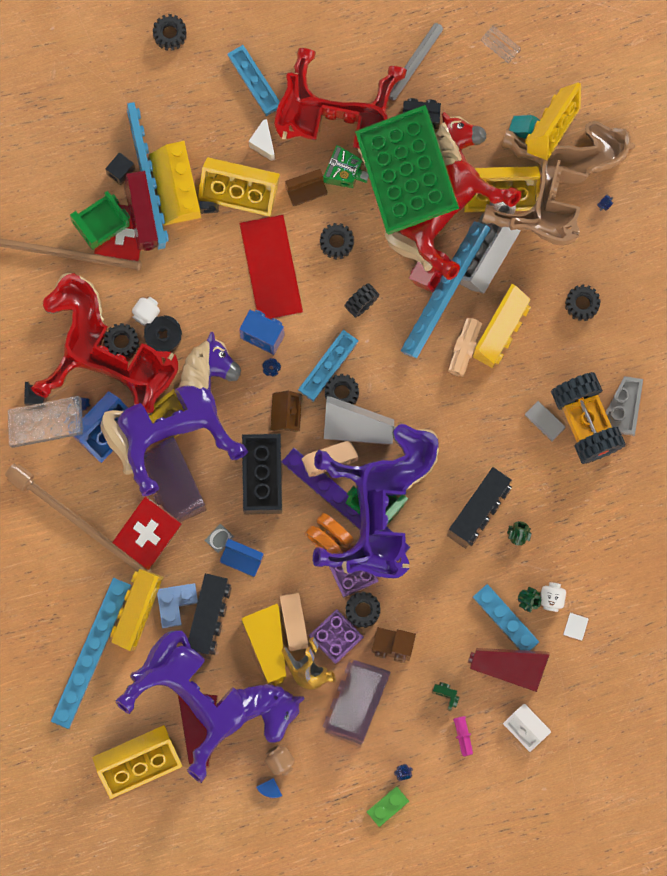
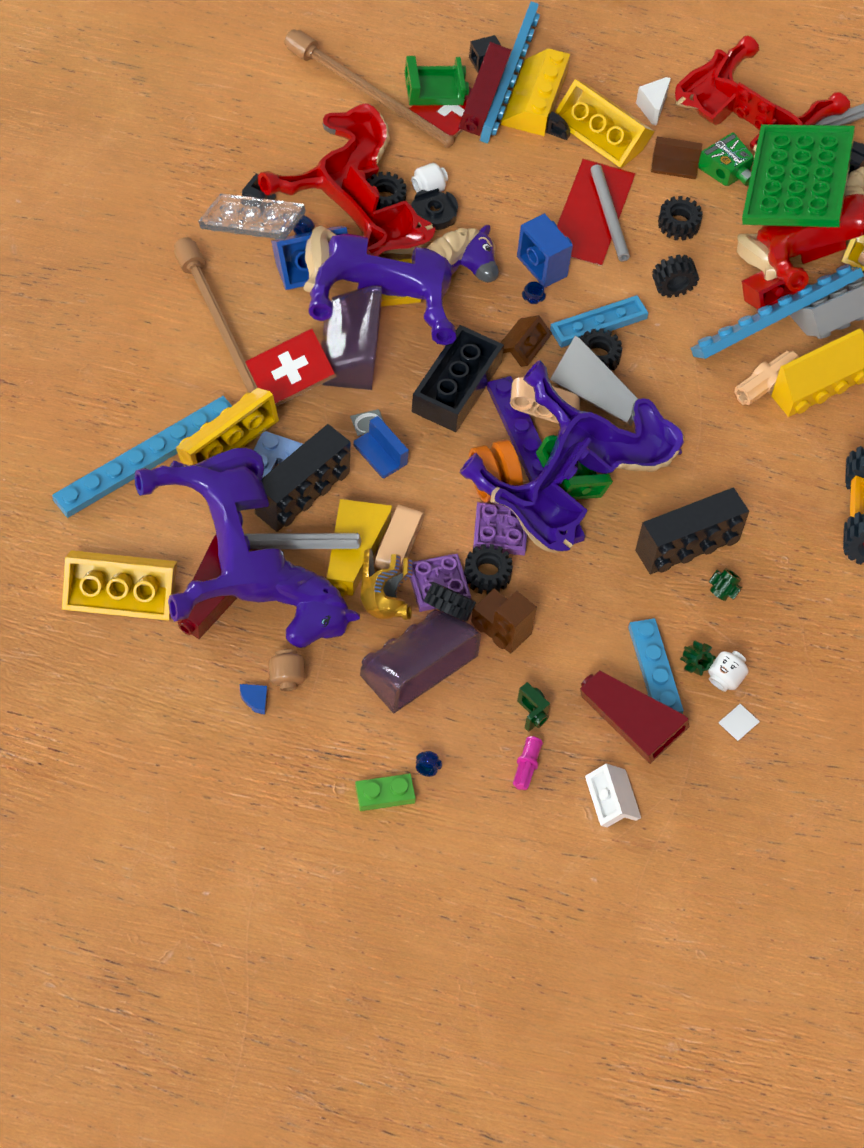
camera: 25 degrees right, 20 degrees down
dark azure plate [227,45,280,116] -> none
light grey tile [524,401,566,441] -> none
none -> light grey axle [244,533,361,549]
none -> black tyre [424,582,476,622]
none -> light grey piece [590,165,630,261]

